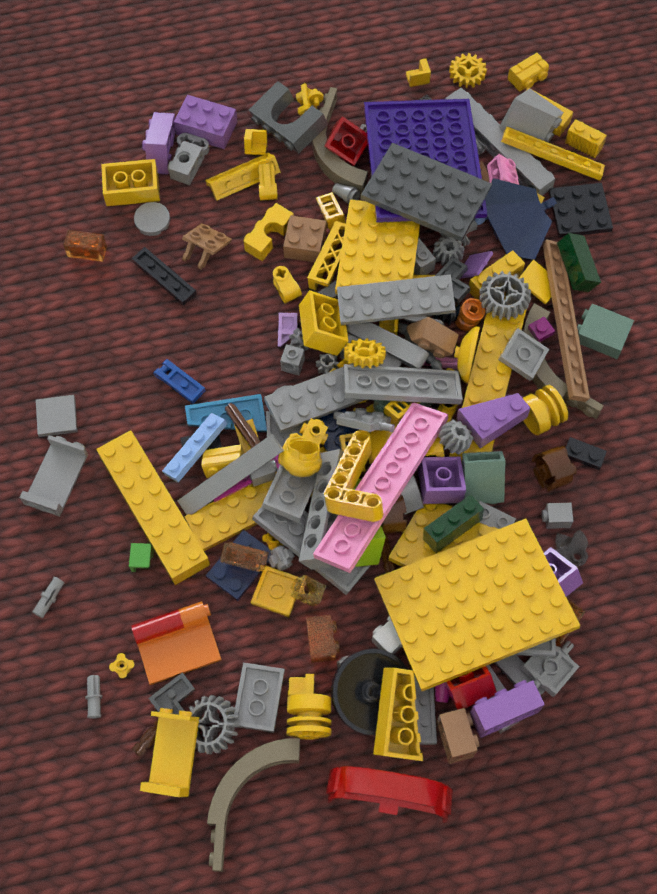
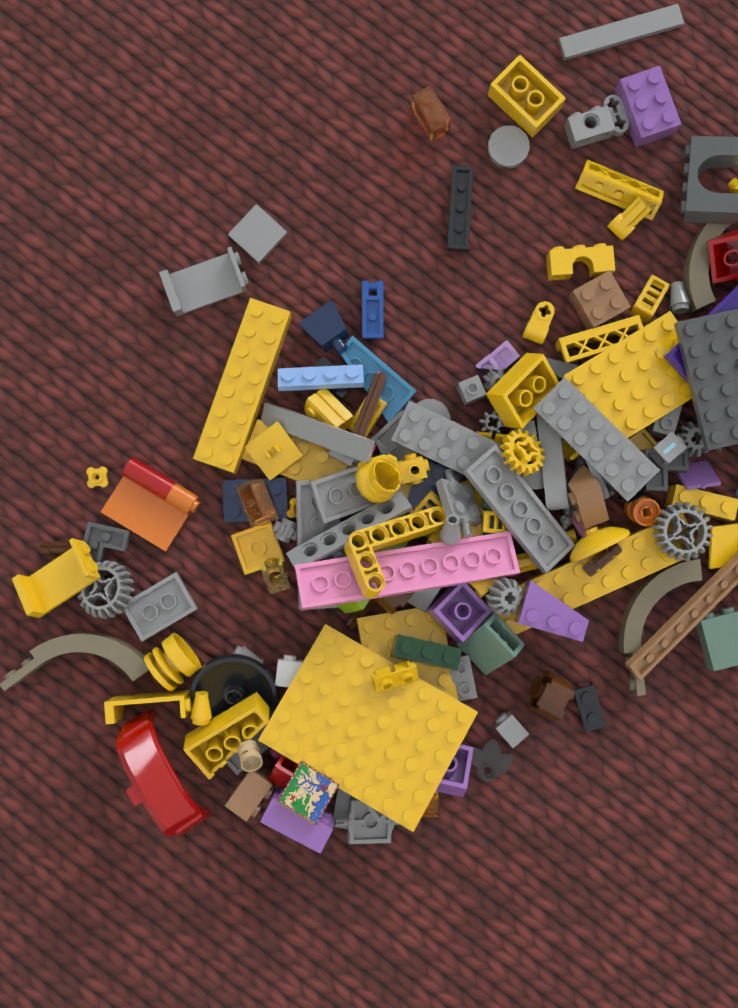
camera: 45 degrees right, 20 degrees up
light grey pin [32,577,65,618] -> none
light grey axle [85,675,102,718] -> none
bright green panel [129,543,154,572] -> none
medium lavender wedge [142,112,175,174] -> none
medium nougat plate [182,223,232,270] -> none
yellow panel [244,129,267,155] -> none
yellow panel [288,674,314,696] -> none
clear orange brick [306,615,340,663] -> none
light grey plate [498,328,549,381] -> none
yellow wheel [523,385,568,436] -> none
magenta plate [528,316,555,342] -> none
none -> yellow panel [104,690,192,724]
none -> yellow cone [190,691,212,725]
none -> tan wheel [238,740,263,772]
none -> yellow piece [244,421,303,480]
none -> tile [277,761,339,826]
none -> dark blue torso [299,300,349,355]
none -> yellow hinge [371,660,418,693]
none -> light grey cone [439,514,461,546]
none -> light grey tile [558,4,684,61]
none -> reddish brown axle [583,543,622,577]
none -> light grey brick [648,432,687,469]

